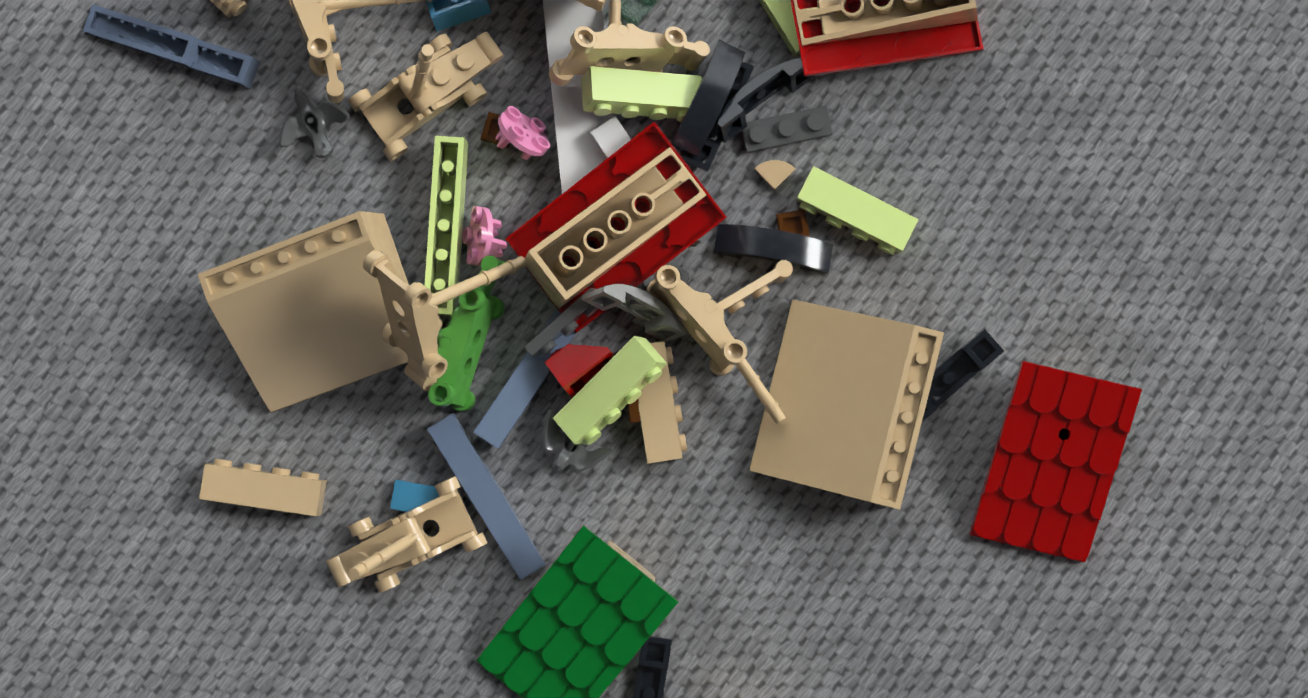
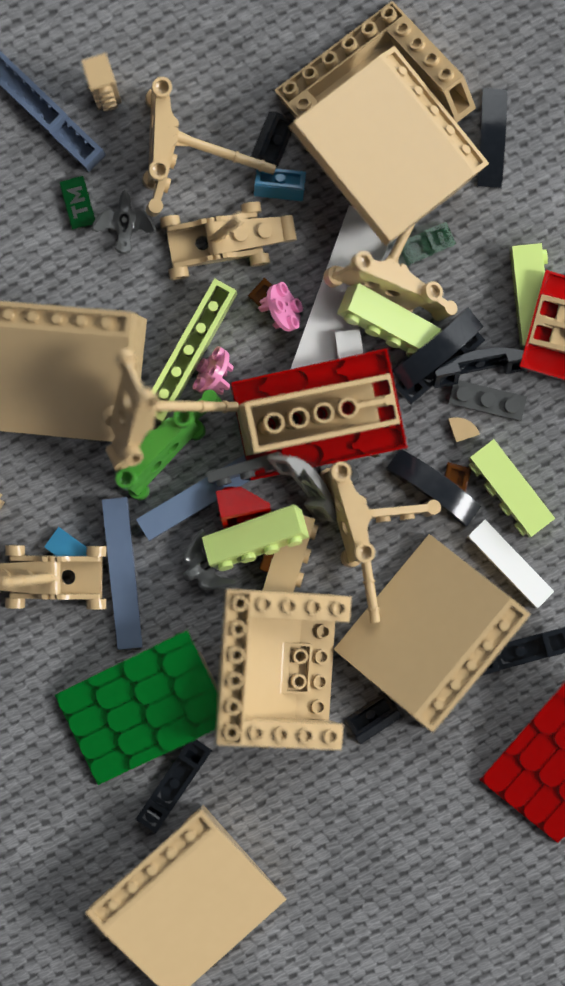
camera: 20 degrees right, 0 degrees up
none -> dark green tile [60,176,96,231]
none -> tan slope [215,589,351,750]
none -> black slope [344,693,402,744]
none -> white slope [467,520,554,609]

